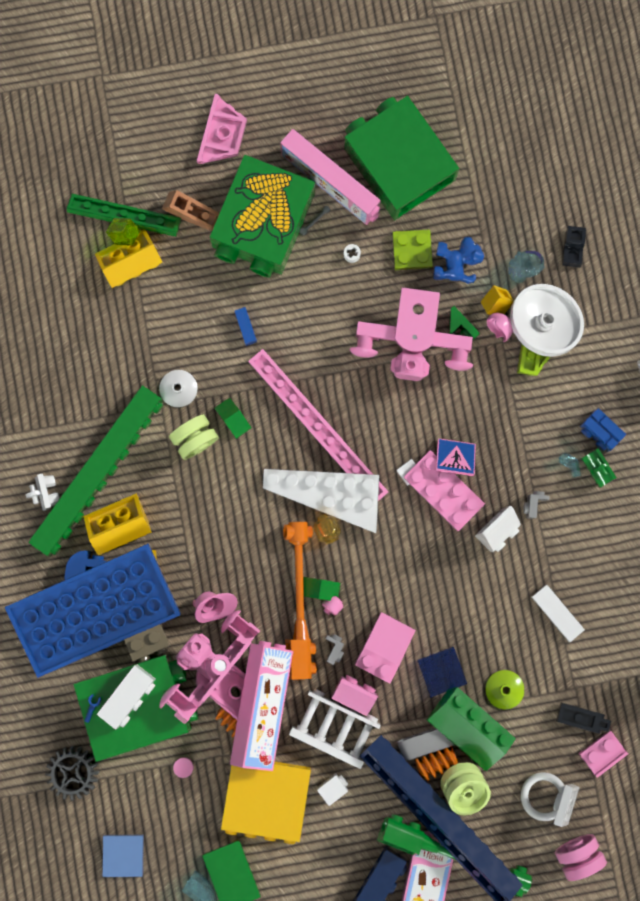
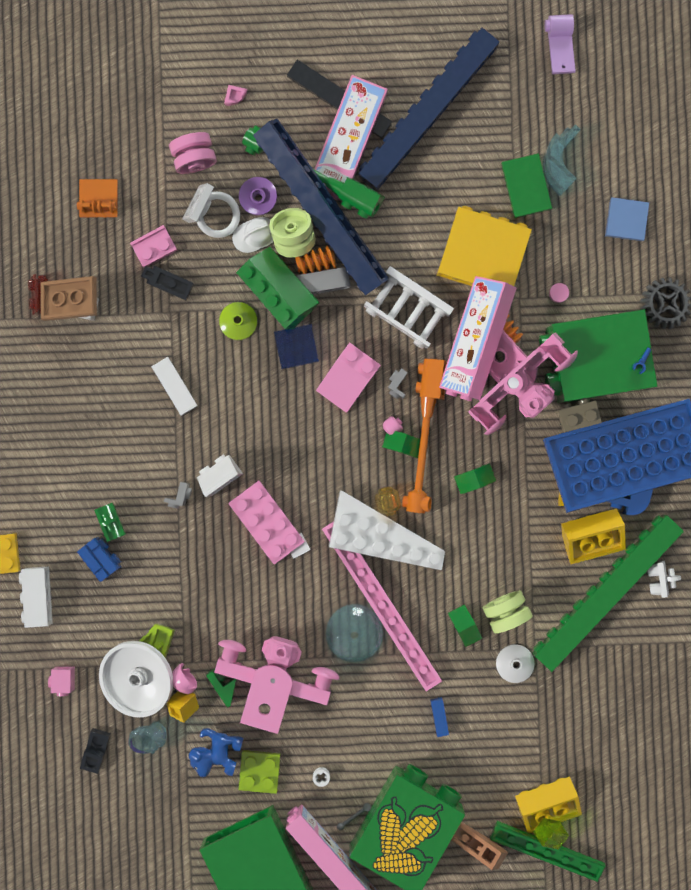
camera: 170 degrees left, 5 degrees up
white brick [97,664,156,729] -> none
bright pink piece [193,591,238,623] -> none
white brick [317,773,348,806] -> none
bright pink slope [331,675,378,716] -> none
piece [436,438,476,476] -> none
clear light blue arm [559,453,582,478] -> none
none -> bright pink brick [48,667,75,696]
none -> white piece [232,217,273,253]
none -> medium lavender dish [239,177,277,215]
none -> clear light blue dish [326,604,383,662]
none -> green slope [454,463,496,494]

